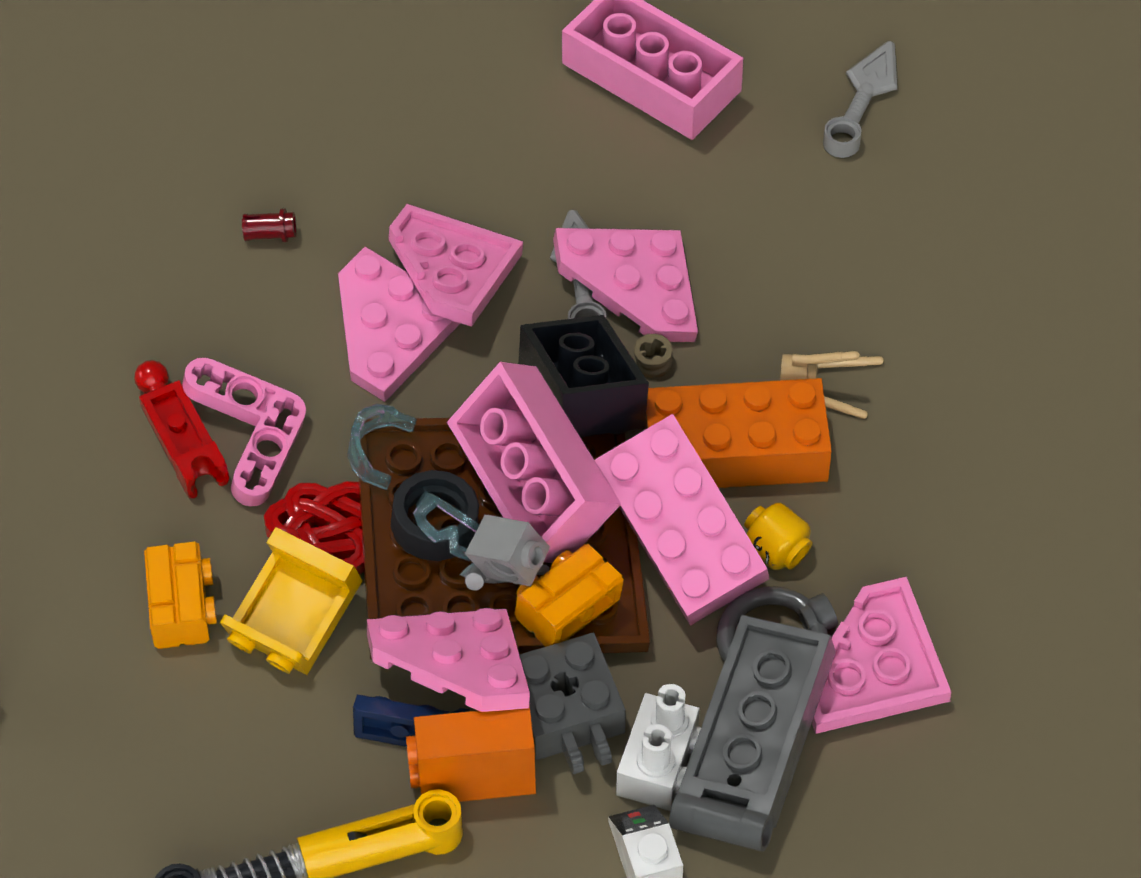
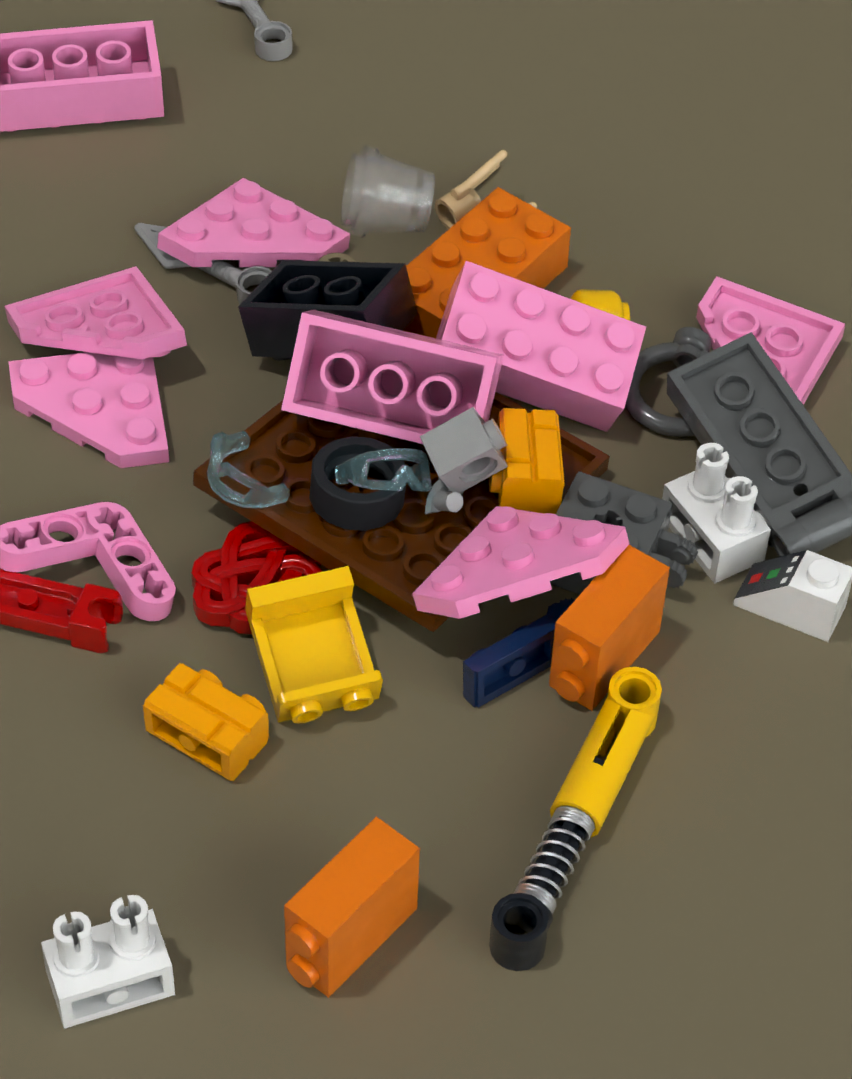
camera: 50 degrees left, 5 degrees down
none -> orange brick [284,816,420,998]
none -> clear piece [341,146,435,238]

